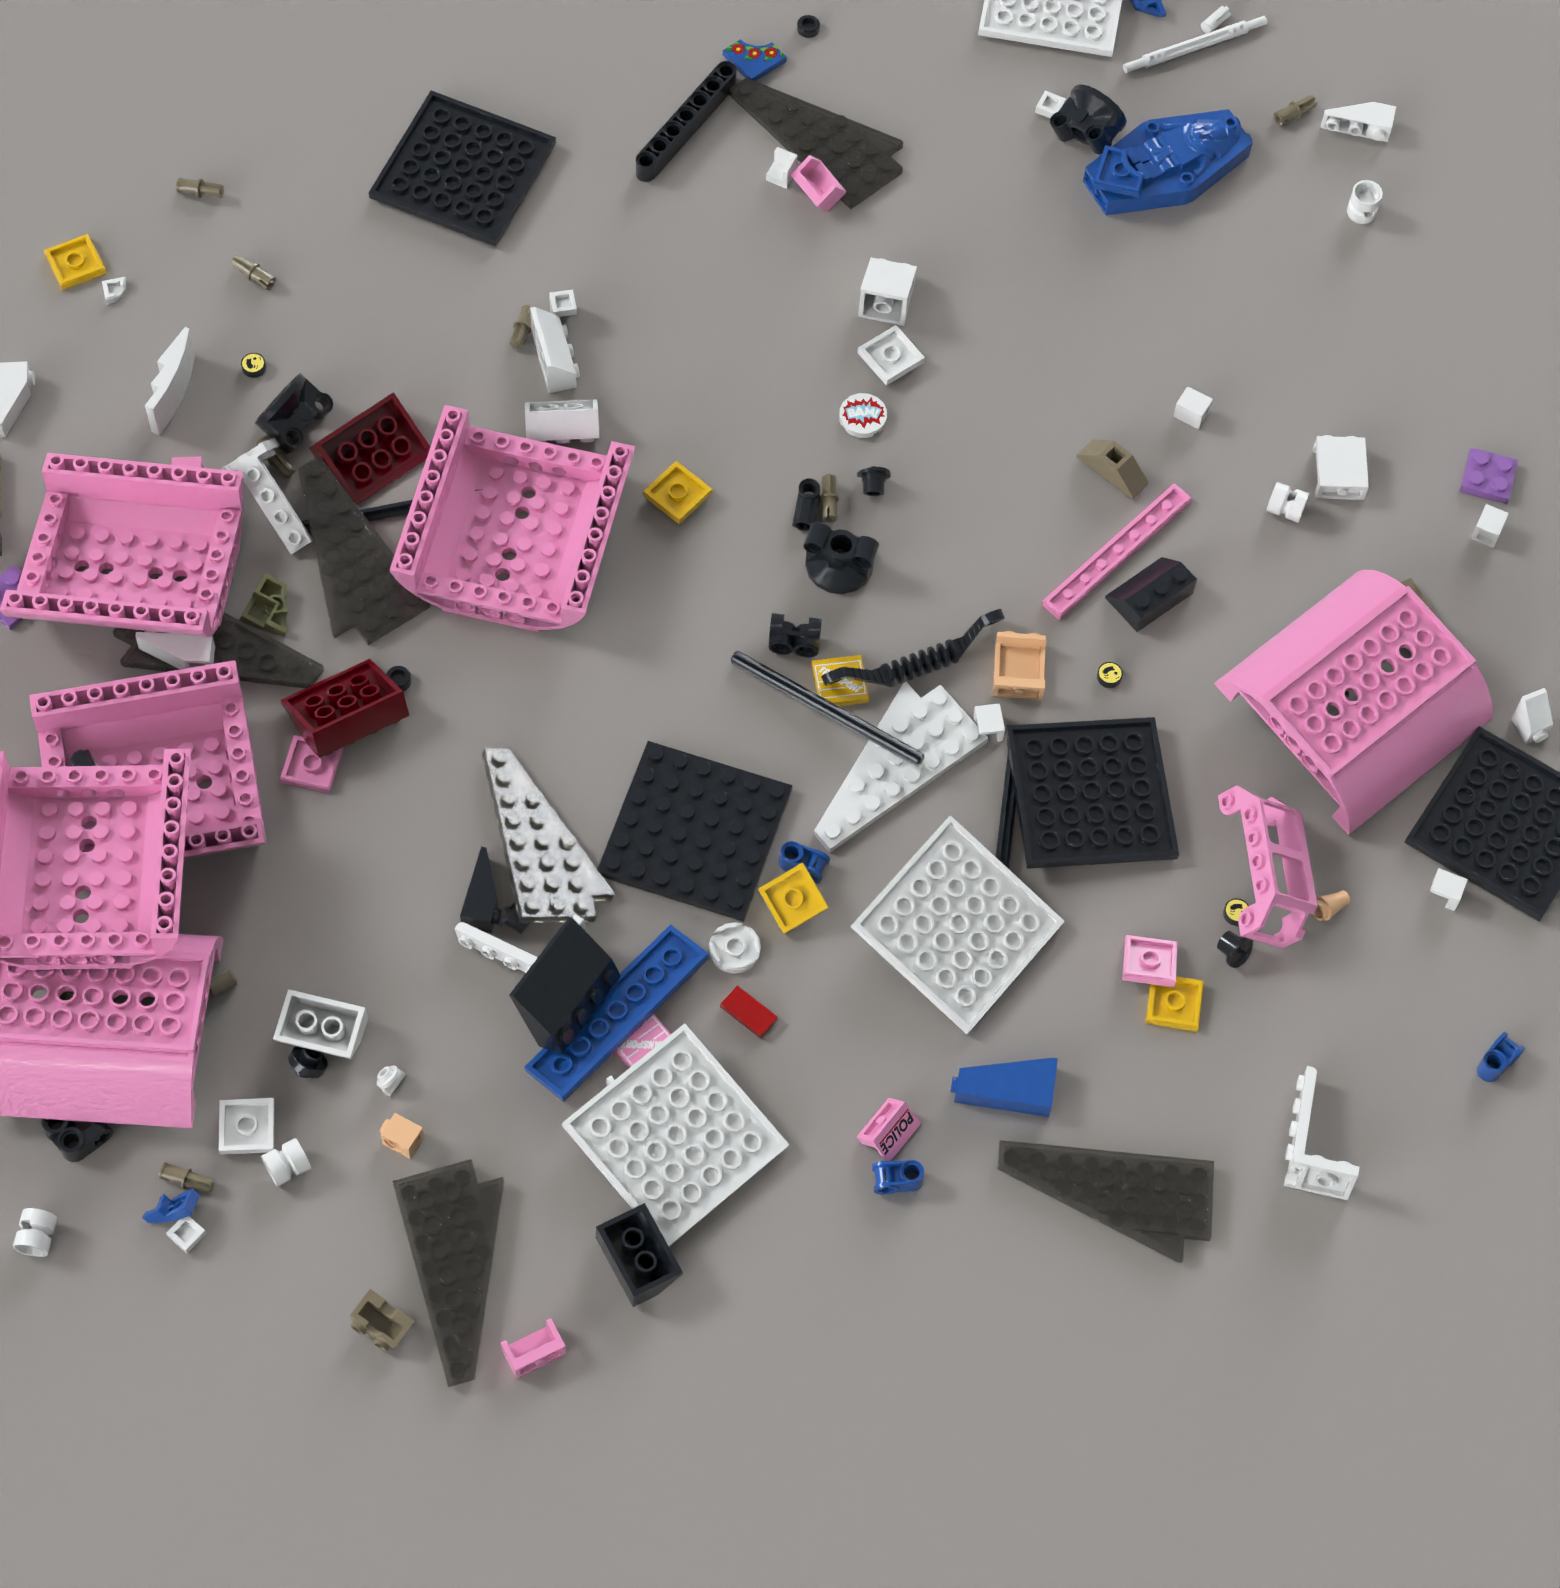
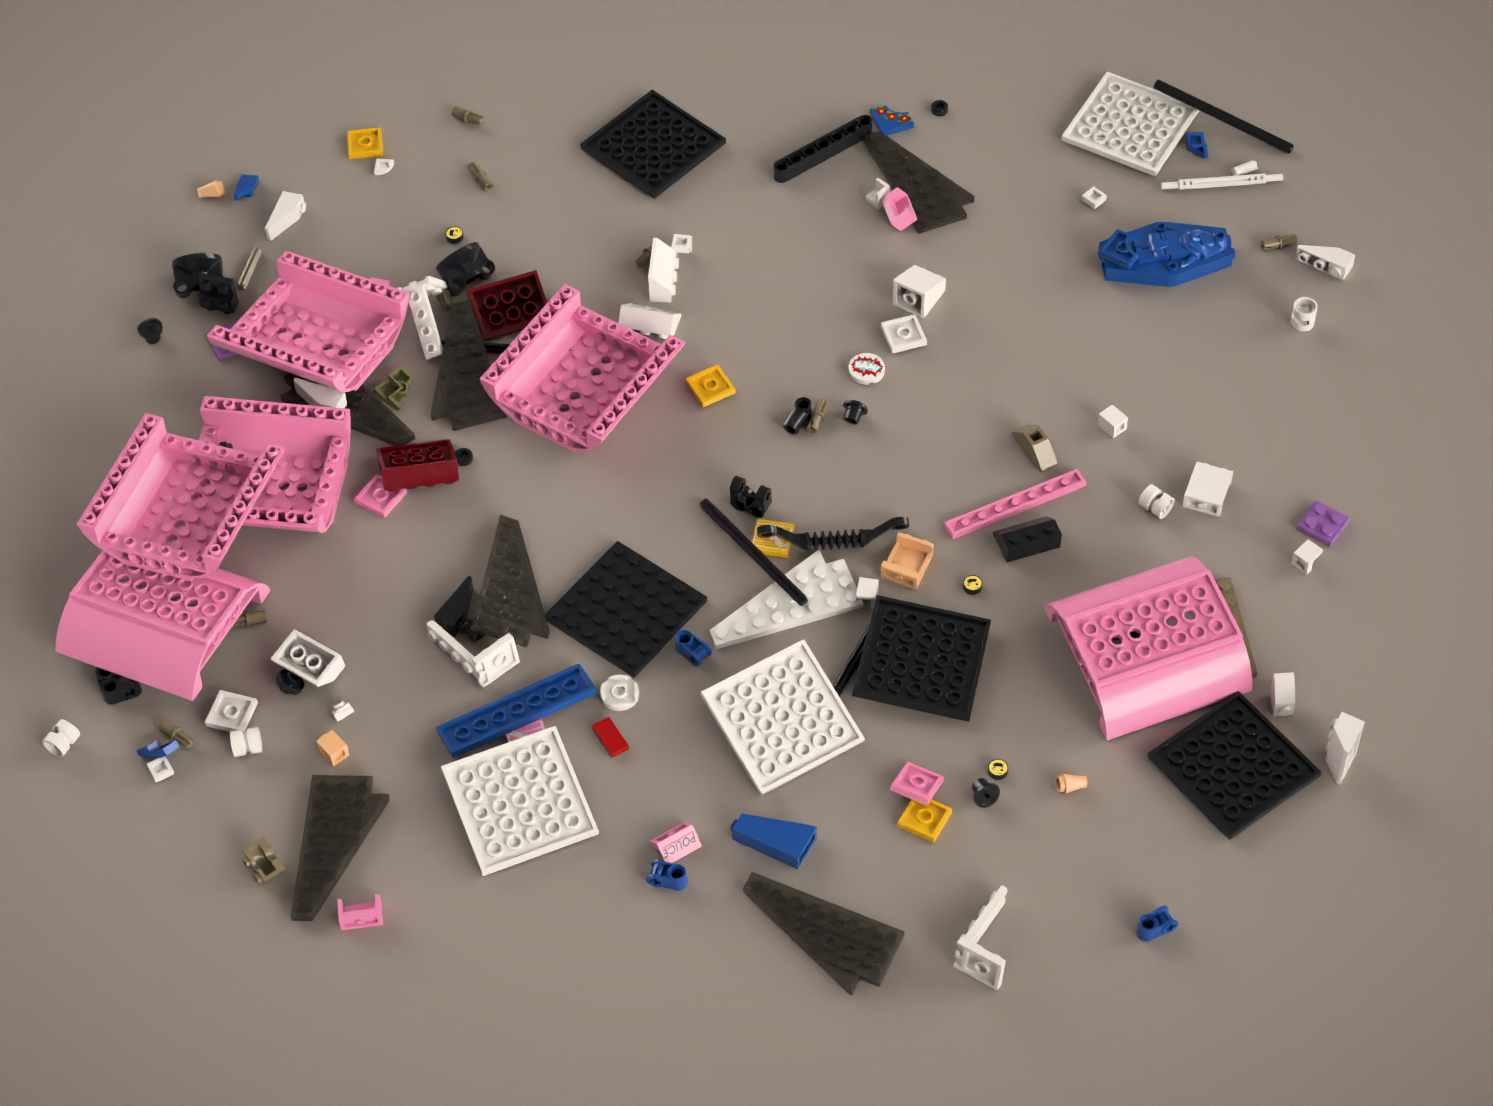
camera: 25 degrees right, 10 degrees down
white slope [145,327,195,436] -> none
black slope [509,917,621,1054] -> none
black slope [595,1203,683,1307] -> none
yellow plate [758,863,829,934] -> none
black piece [803,522,879,594] -> none
black piece [1050,84,1127,154] -> none
bright pink windscreen [1218,785,1318,948] -> none
white panel [1430,868,1468,911] -> none

